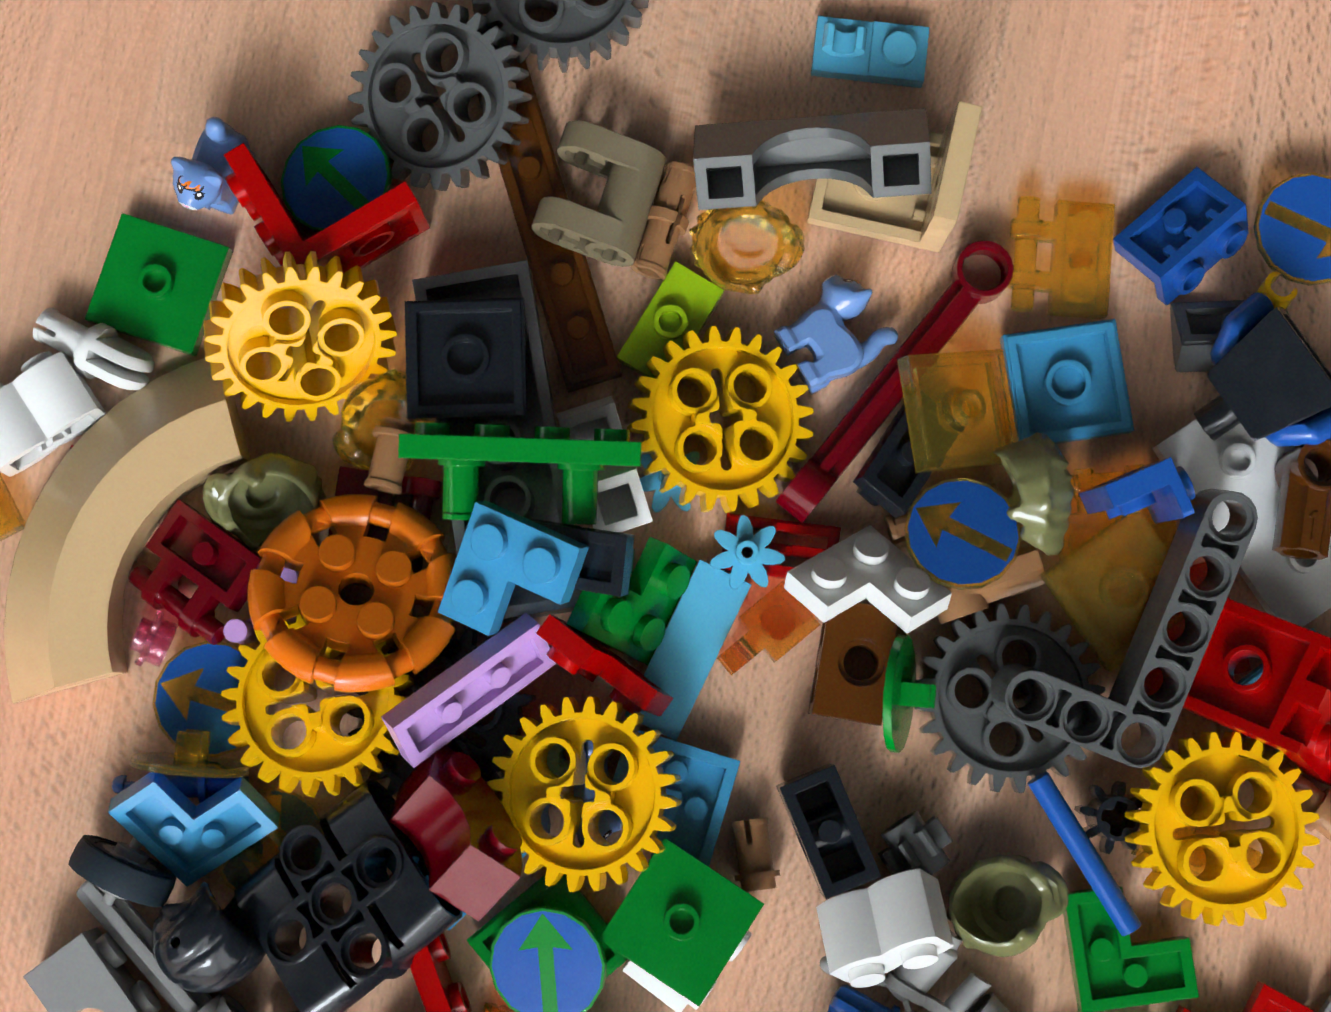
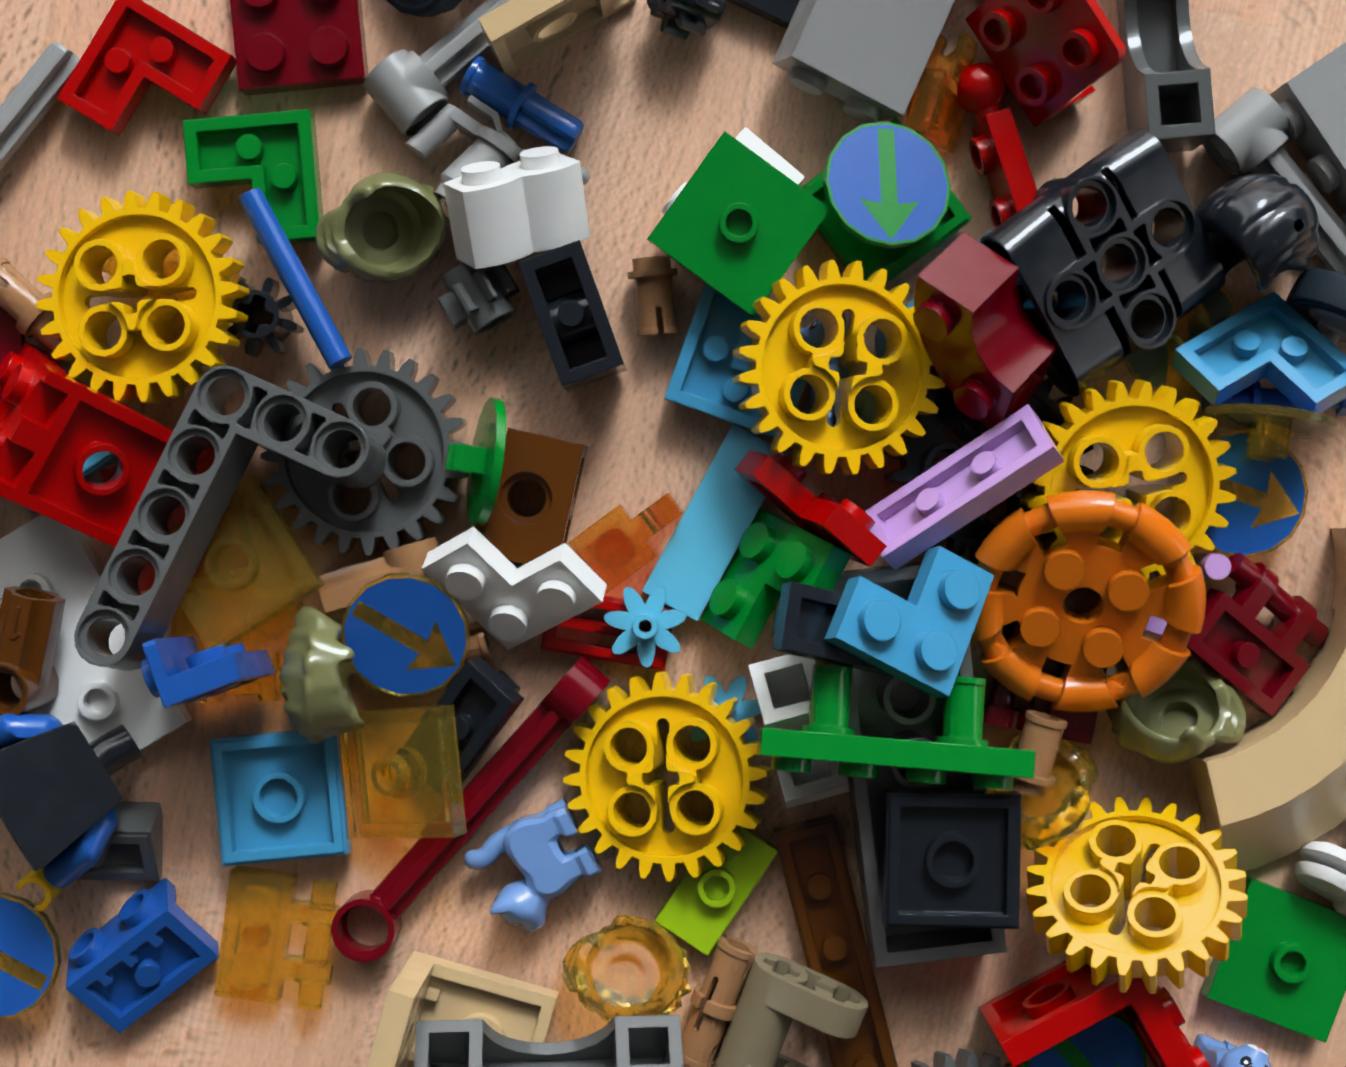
camera: 175 degrees left, 5 degrees up
clear pink plate [128,610,178,667] -> none

